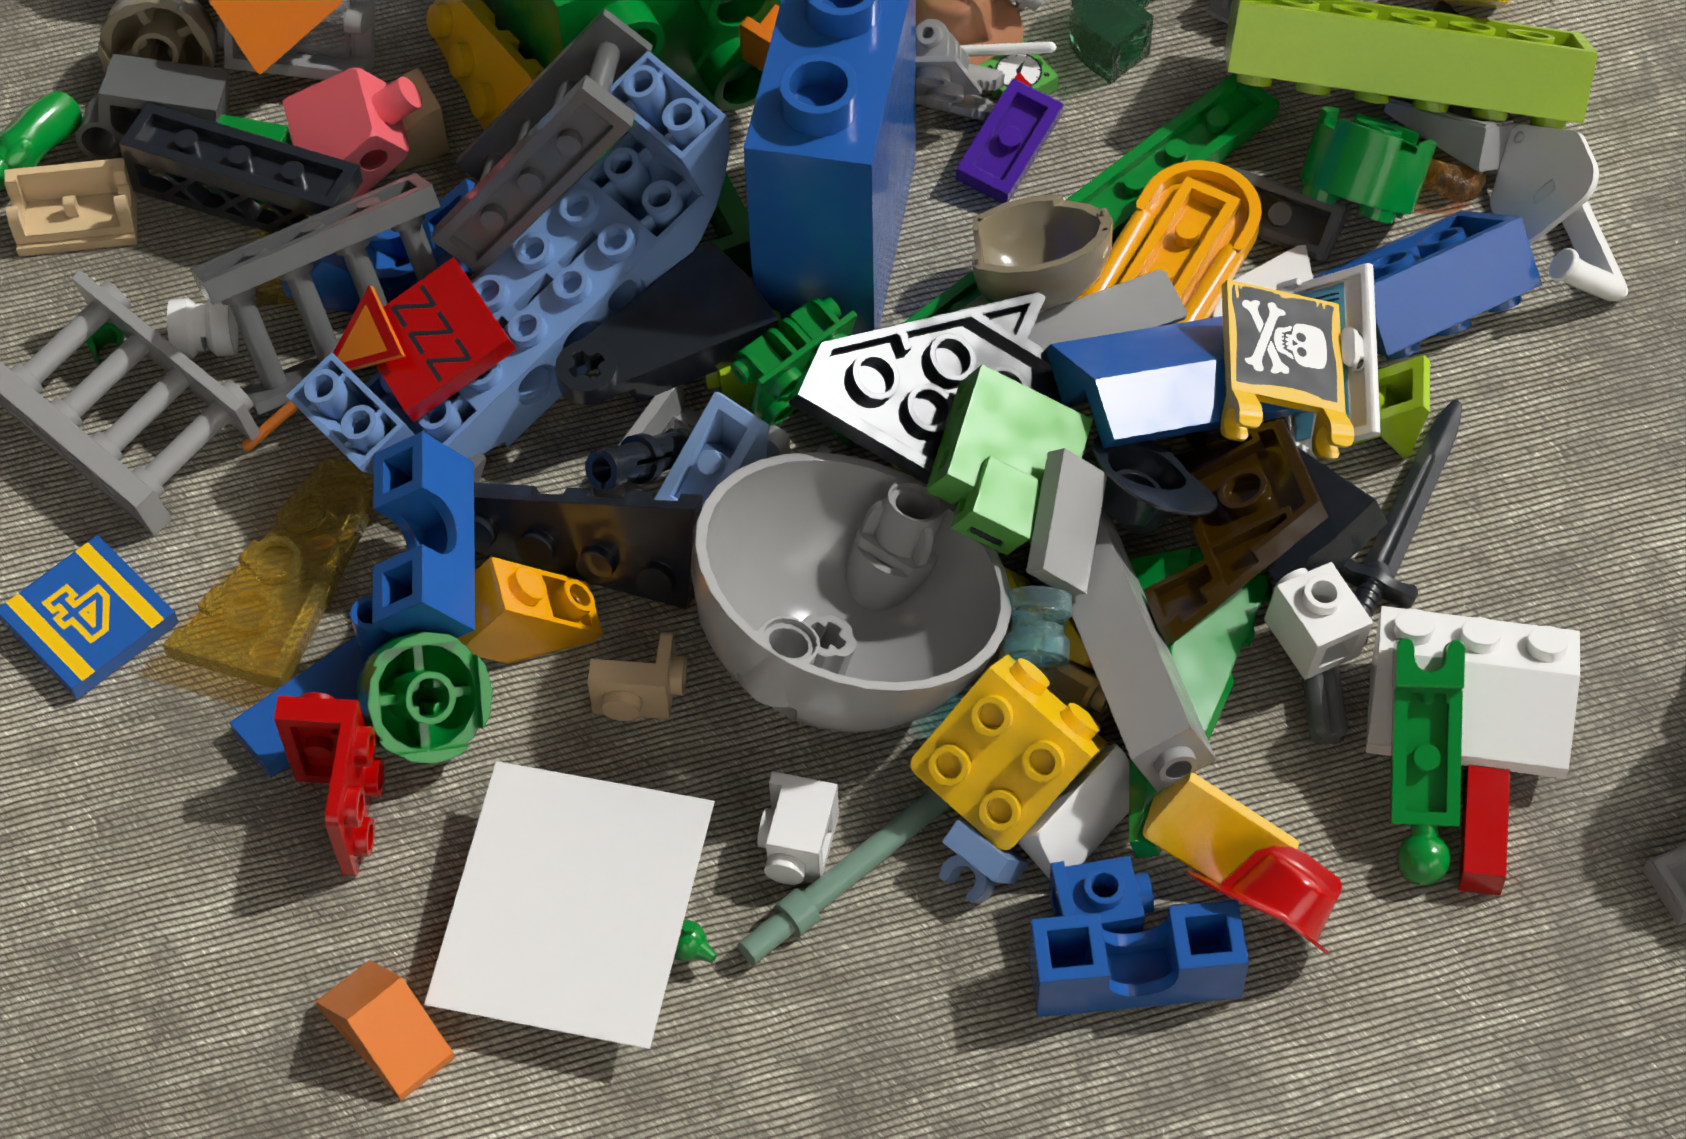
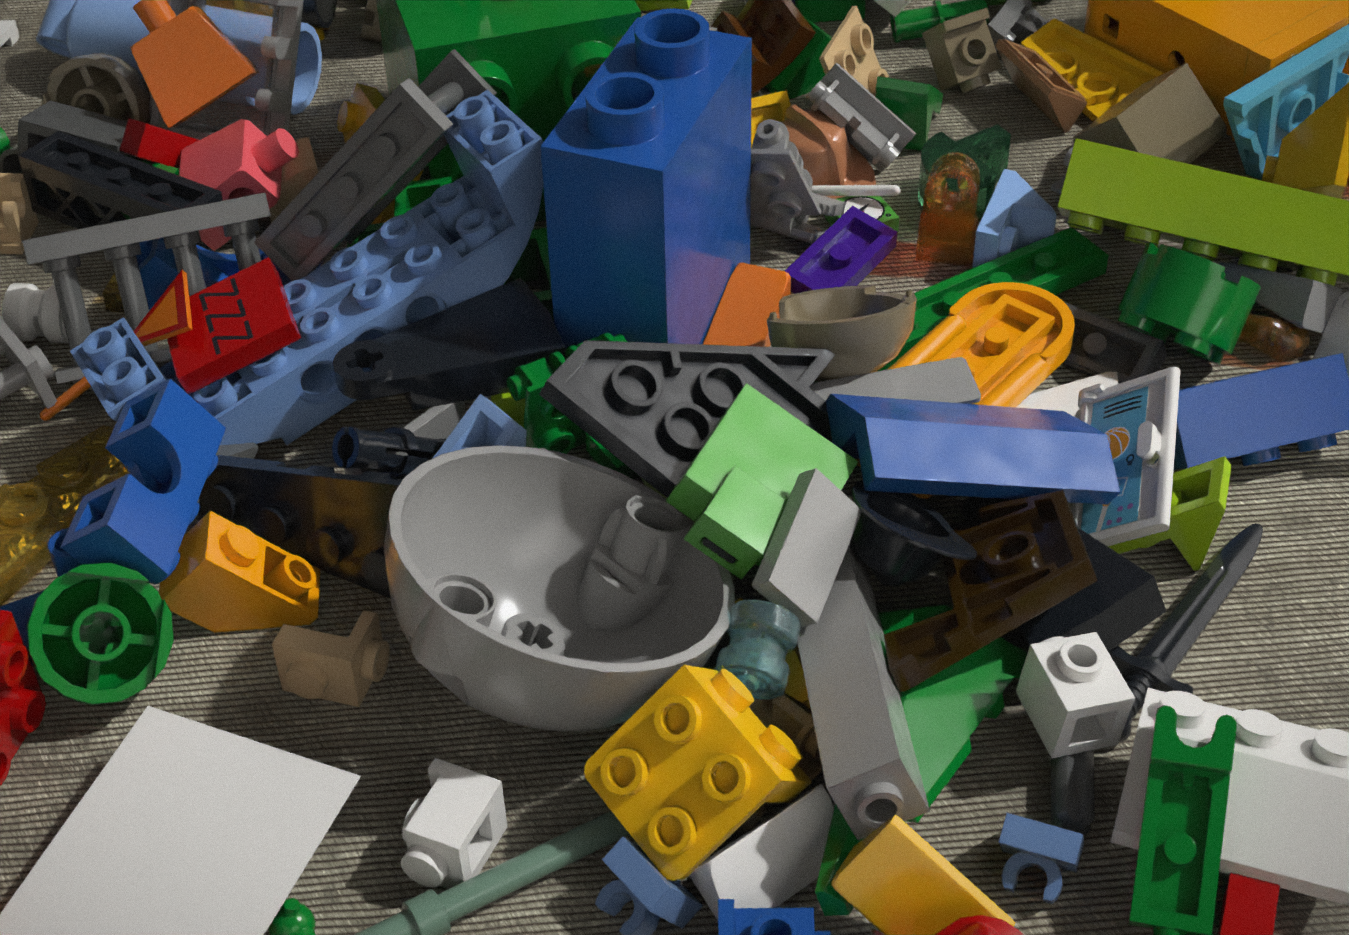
camera: 10 degrees right, 15 degrees down
flag [1220,279,1354,460] -> none
none -> red piece [120,118,199,169]
none -> orange slope [703,263,791,347]
none -> clear orange piece [916,152,980,267]
none -> light blue slope [973,169,1056,268]
none -> medium blue tile [999,813,1084,904]

